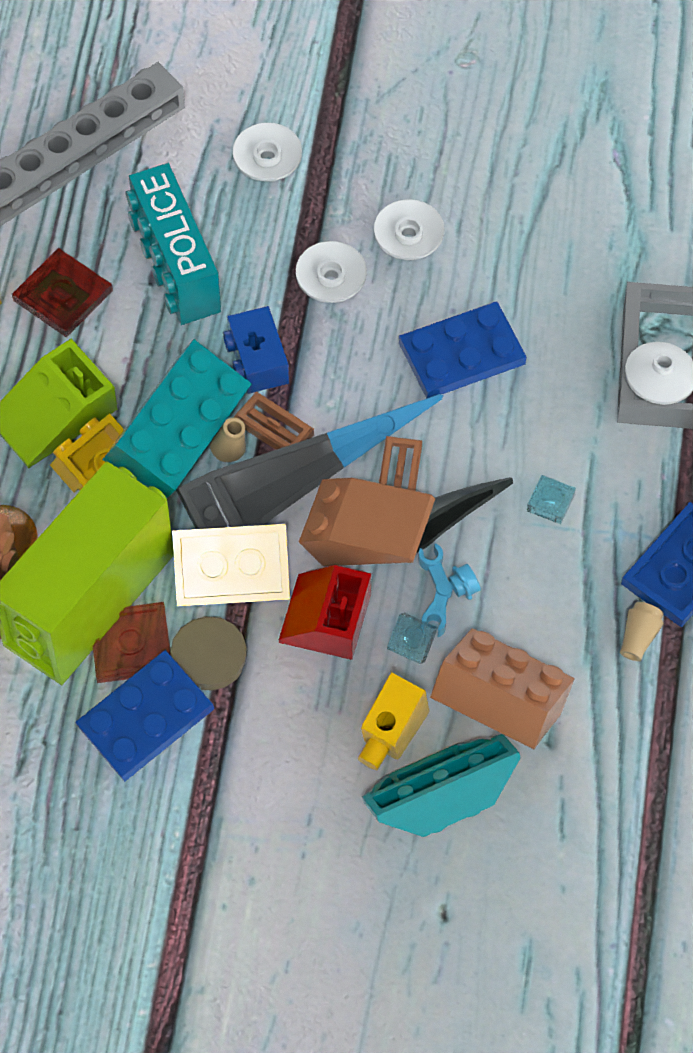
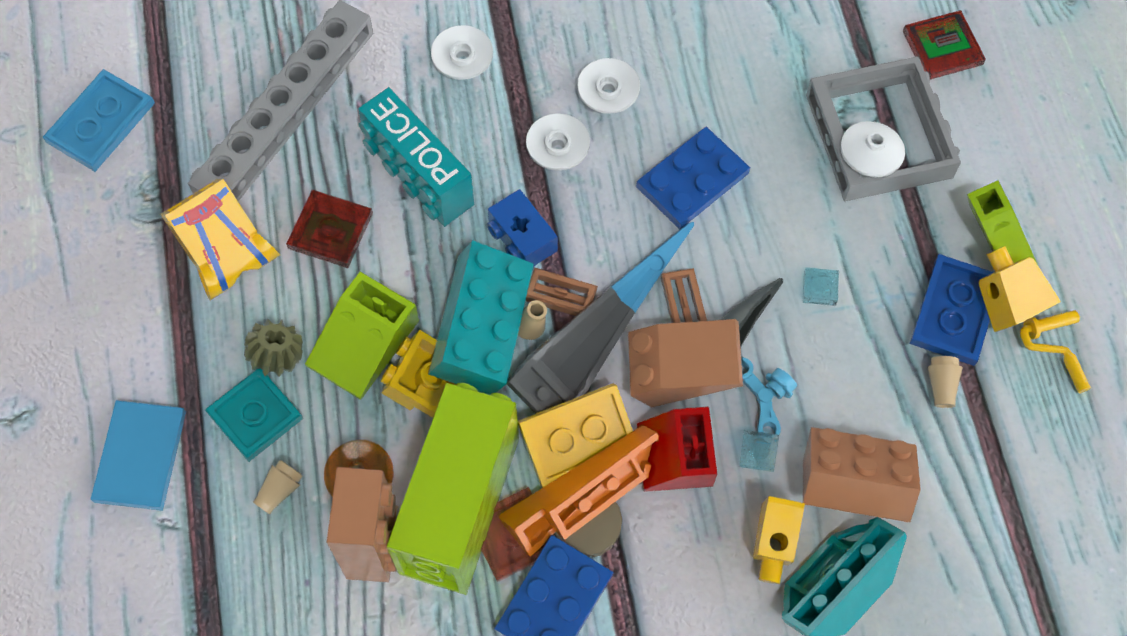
camera: 20 degrees left, 5 degrees up
none -> orange wedge [499,426,659,556]

